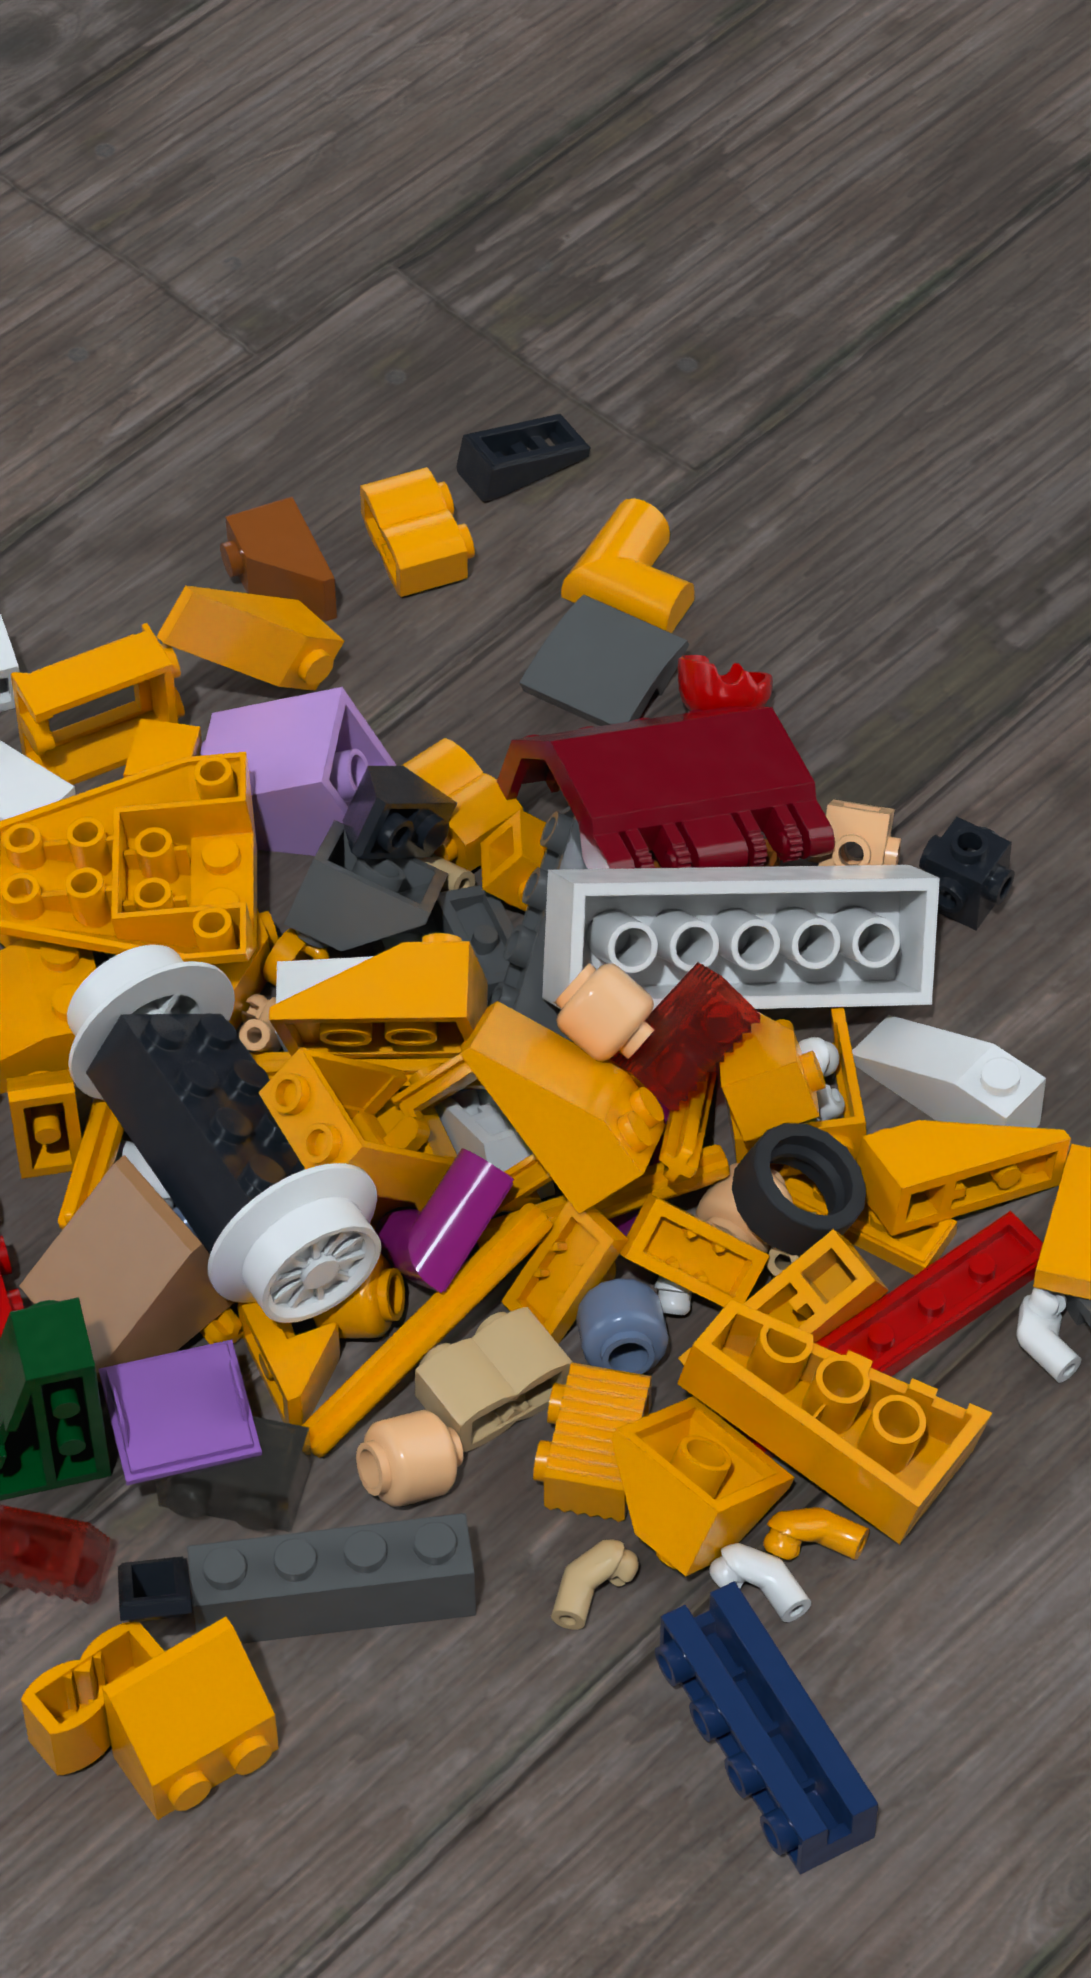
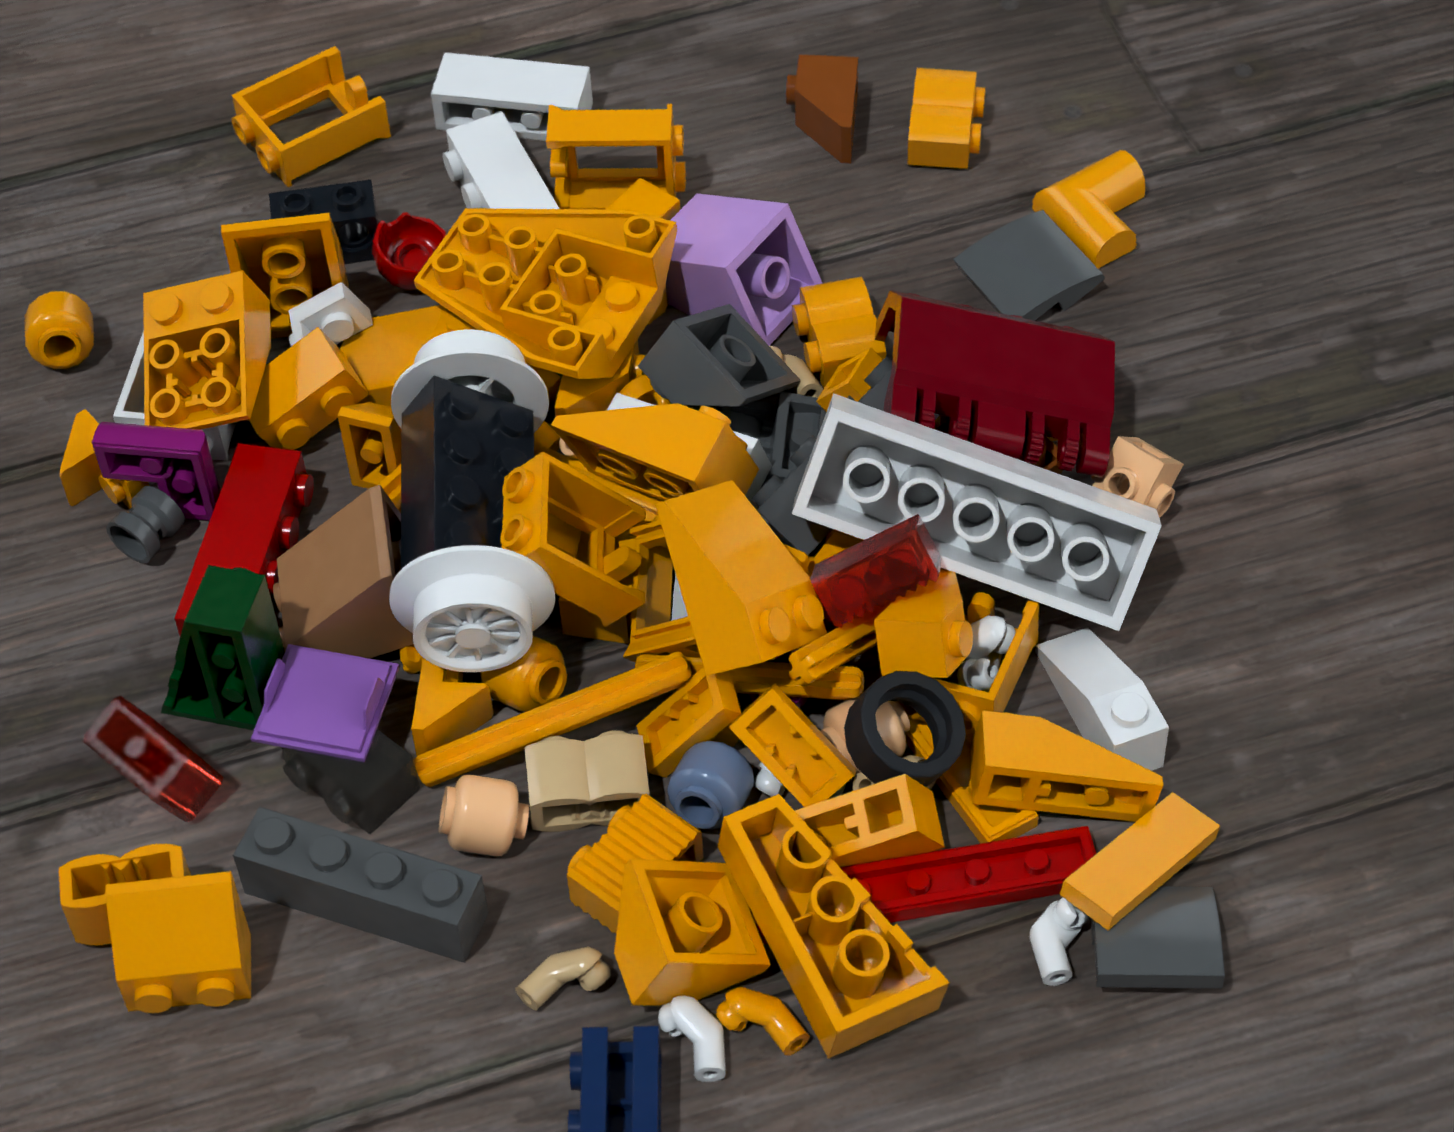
camera: 30 degrees right, 0 degrees up
black slope [118,1556,192,1623] -> none
light orange slope [156,585,345,691] -> none
black slope [342,766,457,859] -> none
magenta brick [375,1148,514,1293] -> none
black slope [456,414,591,502] -> none
light nougat head [554,963,655,1062] -> none
red hair [678,655,773,711] -> none
black brick [919,816,1015,931] -> none

